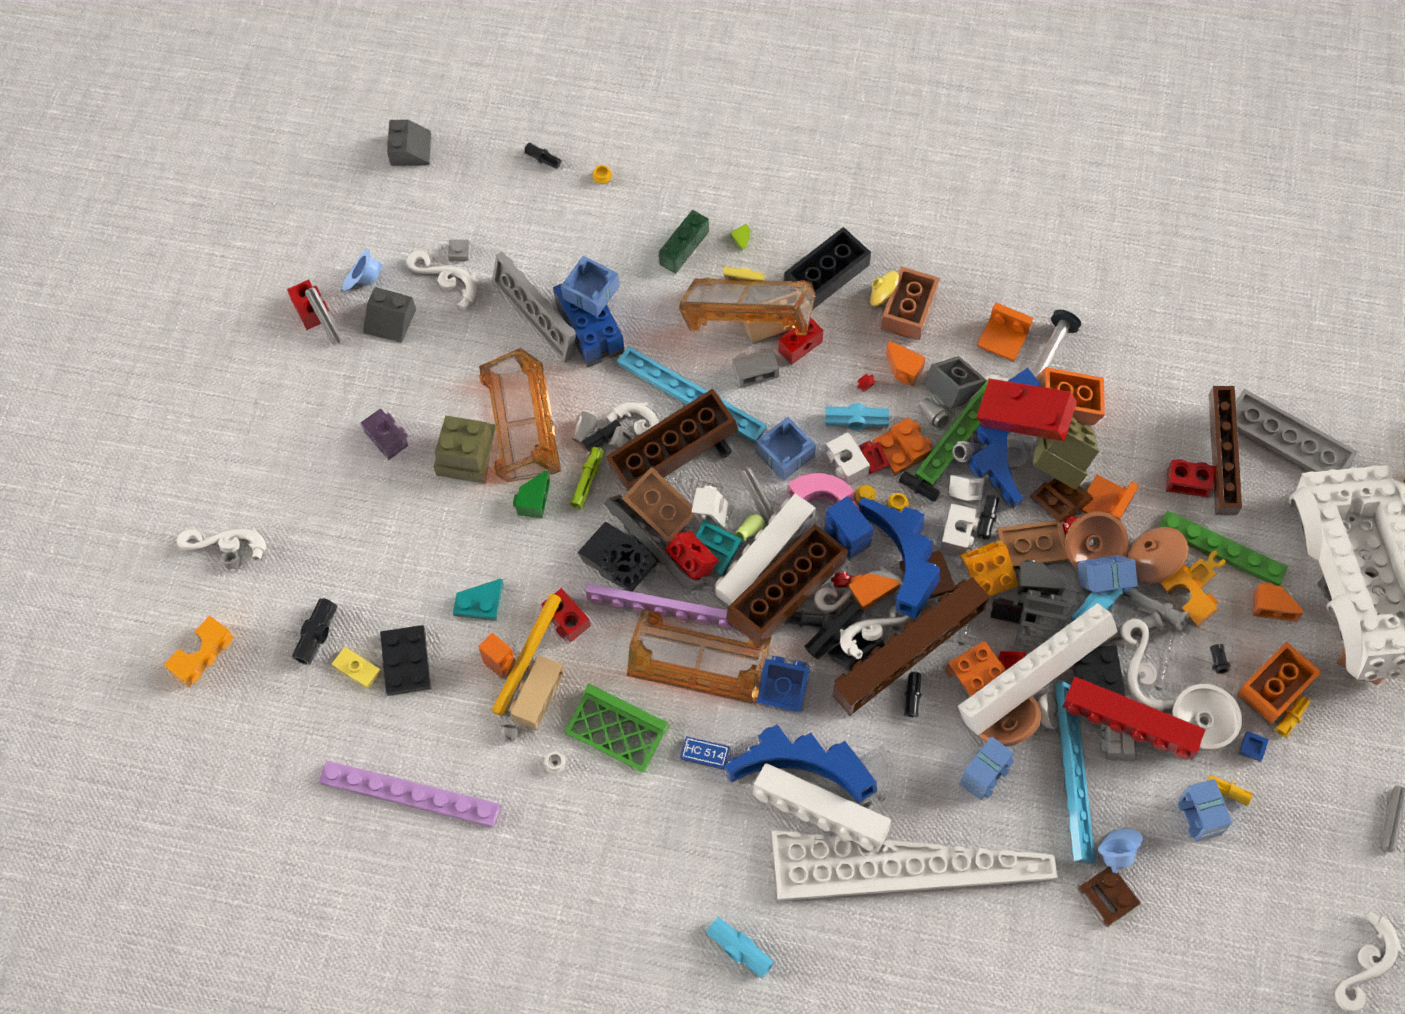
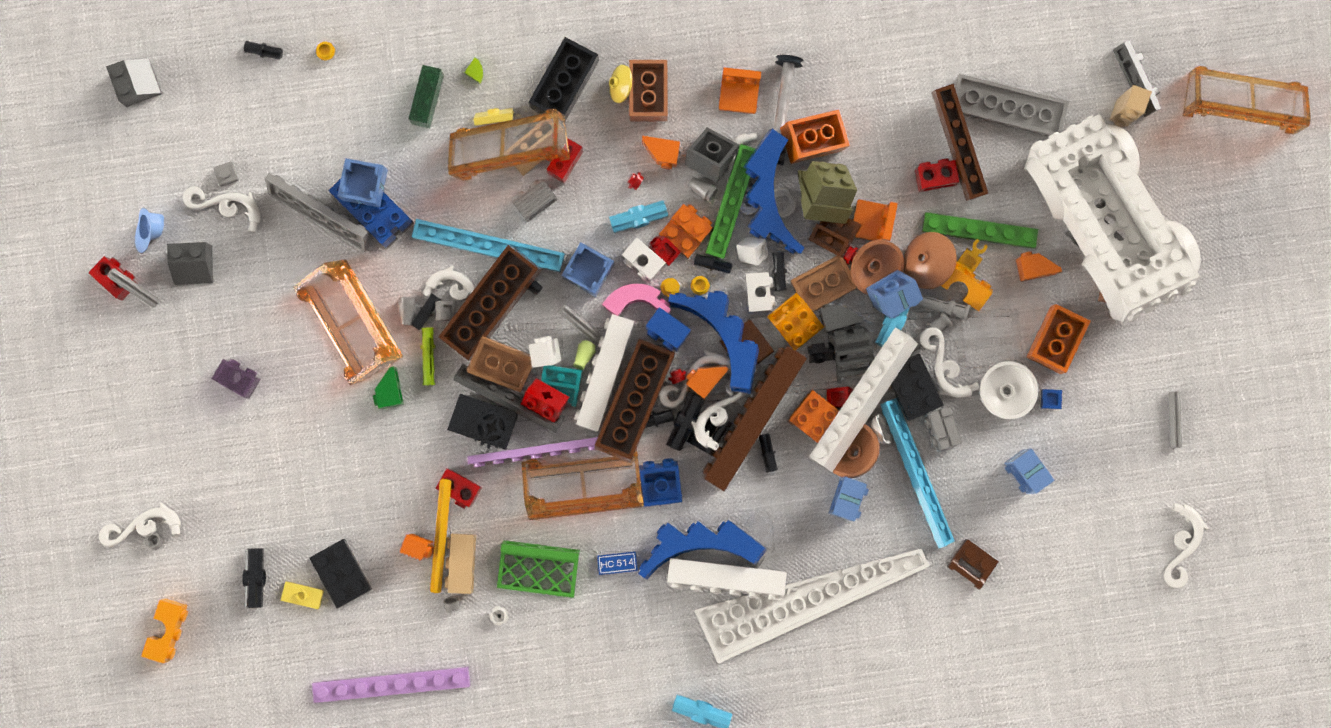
camera: 25 degrees left, 20 degrees up
olive piece [433,415,496,484] -> none
teal wing [453,579,504,621] -> none
light grey cone [953,441,982,462] -> none
red brick [977,378,1077,442] -> none
red brick [1062,677,1206,760] -> none
light blue piece [1098,829,1143,873] -> none
yellow axle [1206,775,1253,806] -> none
black pin [1210,644,1231,674] -> none
yellow axle [1275,696,1310,738] -> none

